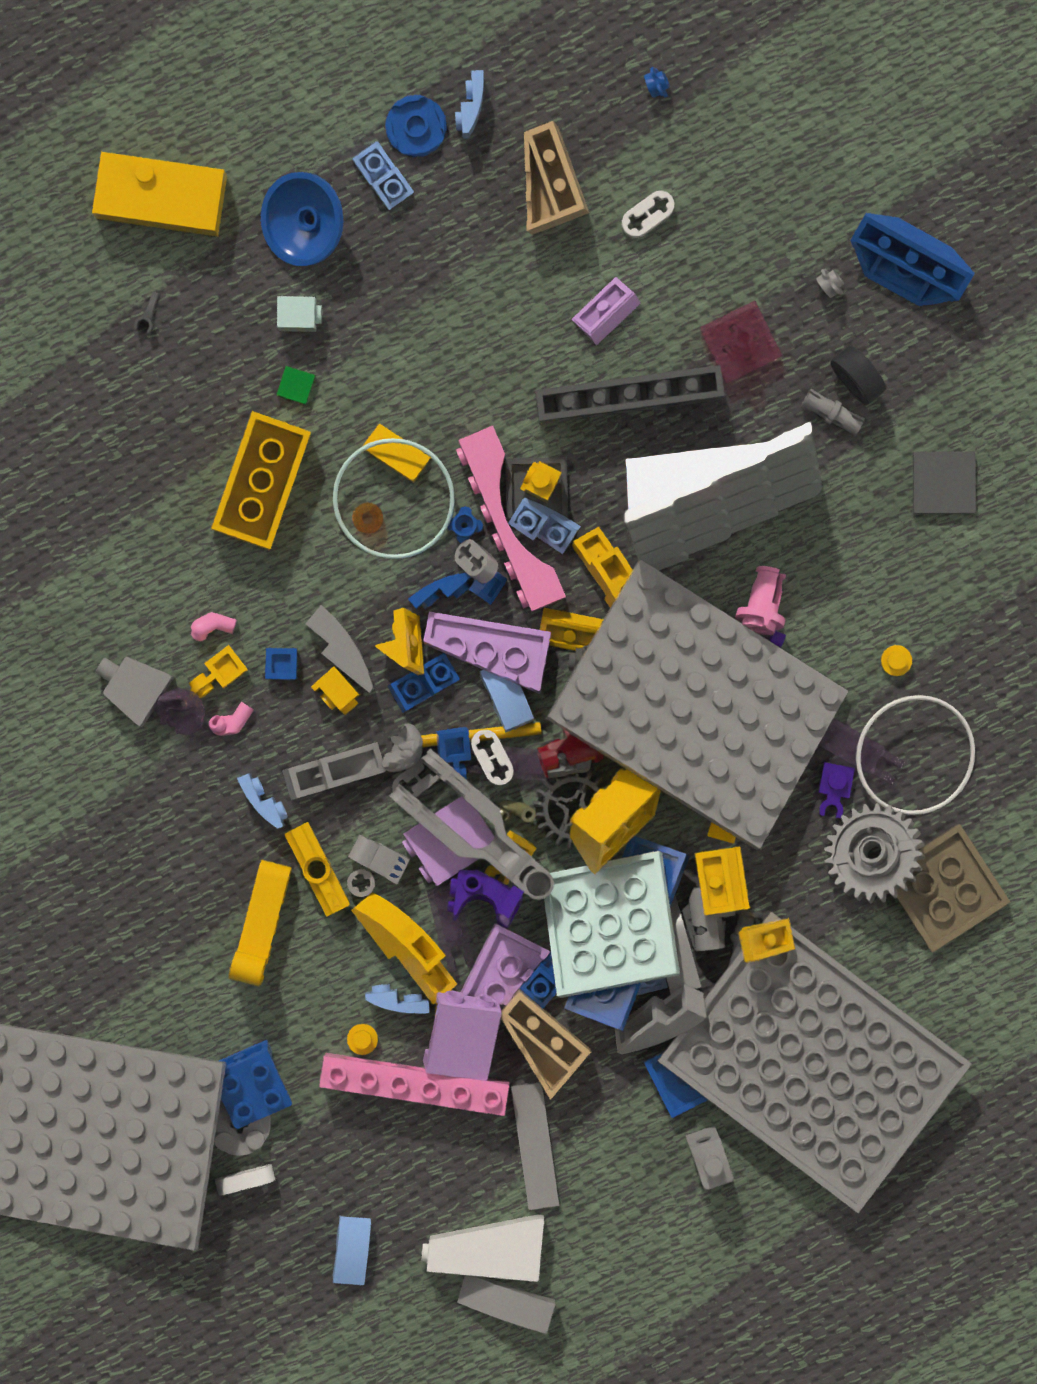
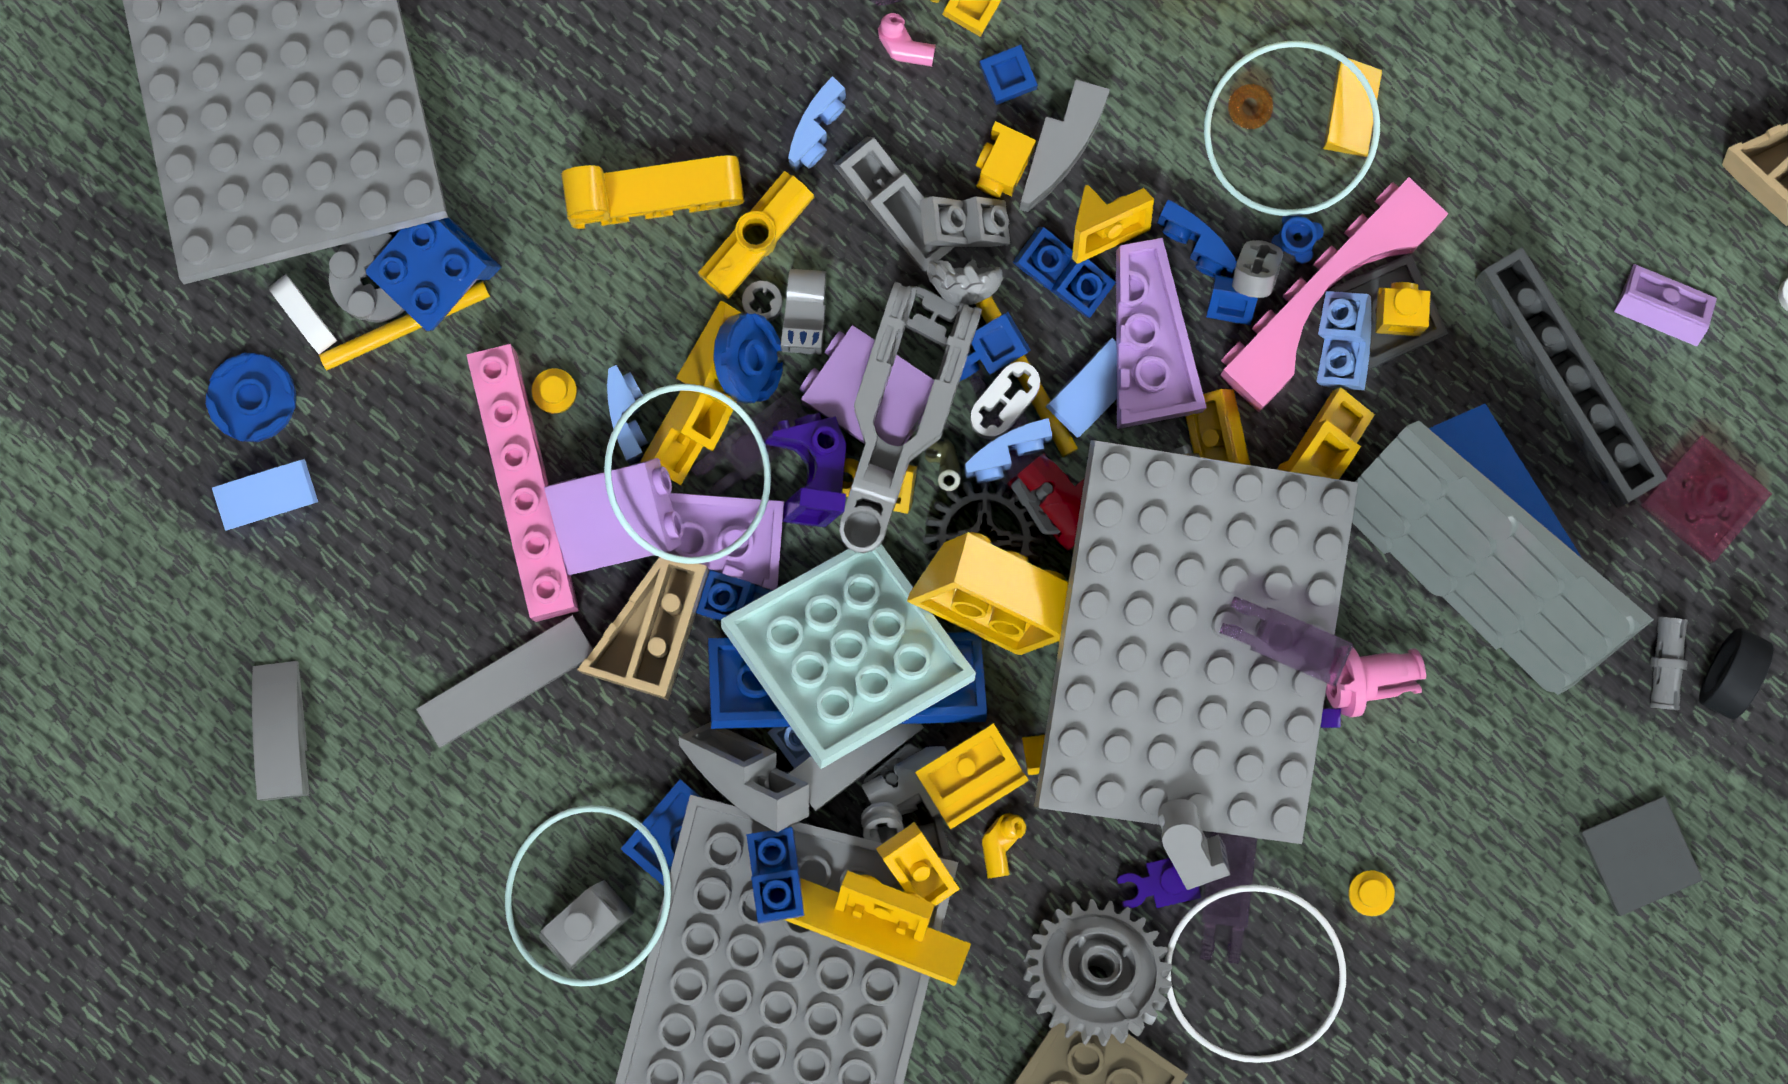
camera: 70 degrees right, 5 degrees down
white slope [421,1215,544,1282] -> none
none -> blue tile [206,353,296,442]
none -> yellow bar [319,280,490,371]
none -> light aqua piece [505,805,671,987]
none -> light aqua piece [604,384,771,564]
none -> blue tile [714,313,783,404]
none -> blue slope [746,827,805,924]
none -> yellow bracket [785,871,971,986]
none -> light grey bush [861,802,904,843]
none -> light grey slope [920,196,1010,247]
none -> light blue slope [964,418,1052,483]
none -> yellow arm [982,813,1026,879]
none -> light grey leg [1158,799,1230,890]
none -> clear purple hinge [1219,597,1353,687]

